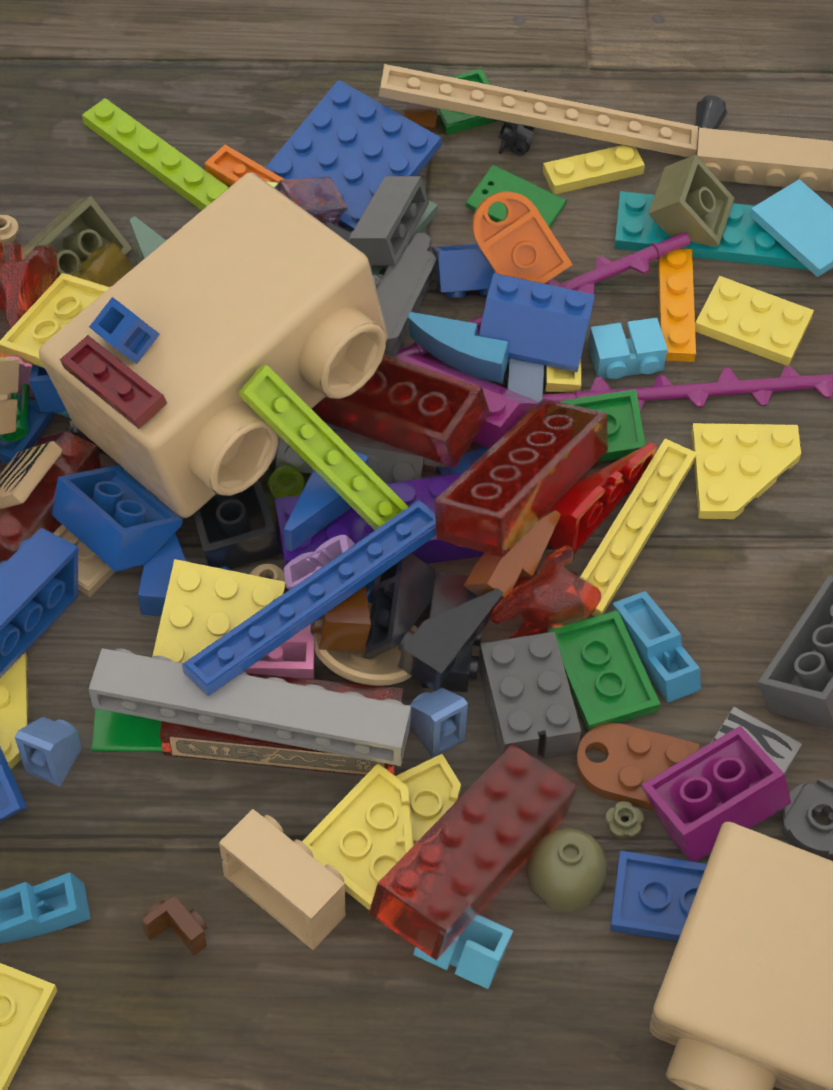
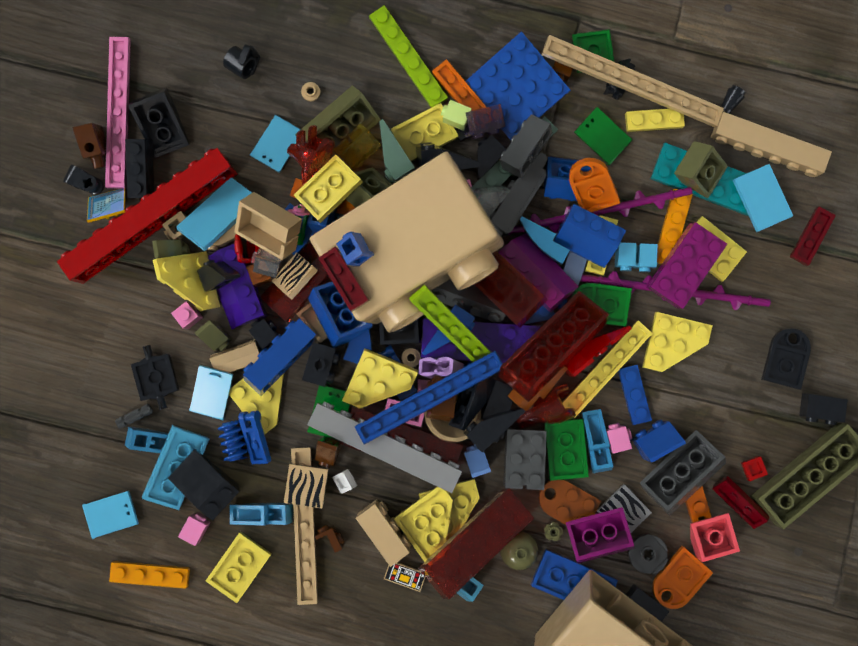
camera: 15 degrees right, 30 degrees up
medium blue slope [15,717,82,787] -> none
none -> tan tile [284,464,328,508]
none -> tan plate [291,447,318,605]
none -> black brick [302,342,341,387]
none -> reddish brown slope [315,437,342,468]
none -> white plate [332,469,357,494]
none -> tile [384,562,427,592]
none -> bright pink brick [606,423,632,454]
none -> blue plate [618,365,652,425]
none -> blue slope [632,419,686,463]
none -> magenta brick [646,222,727,309]

